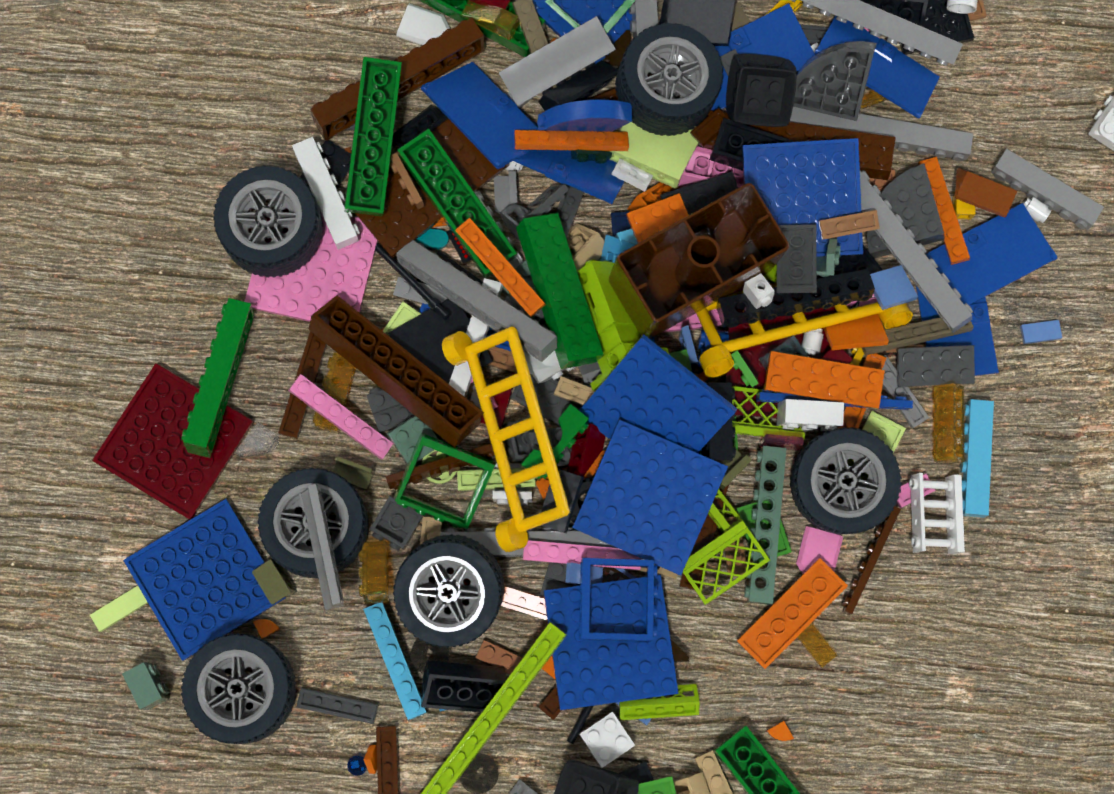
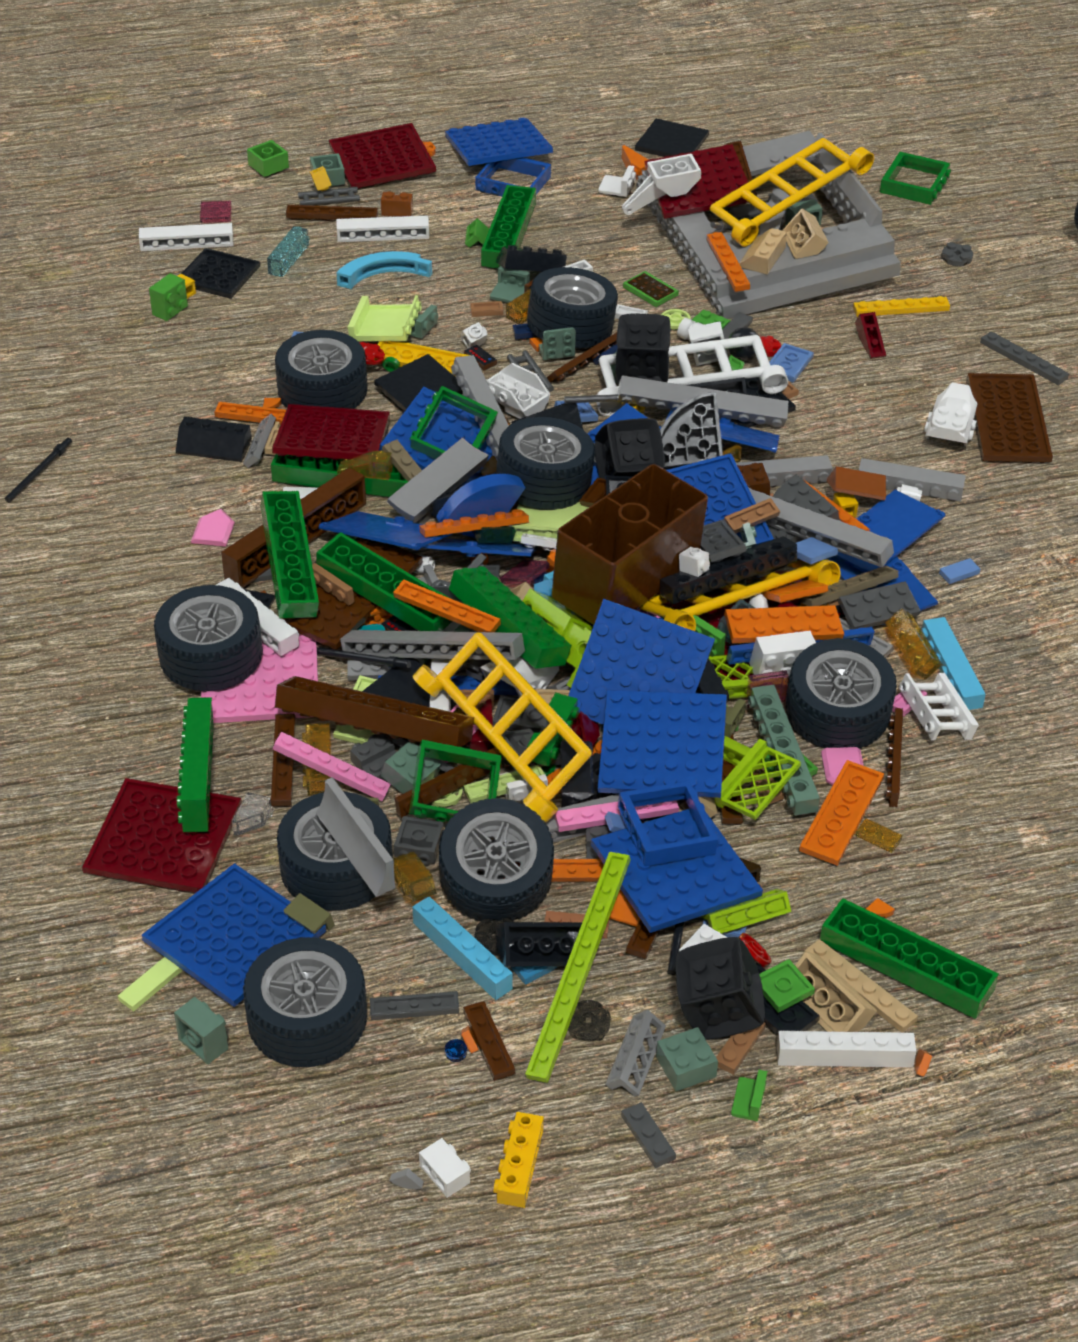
camera: 15 degrees left, 35 degrees down
none -> bright pink tile [191,509,235,547]
none -> clear pink tile [500,560,550,585]
none -> red wheel [738,933,772,968]

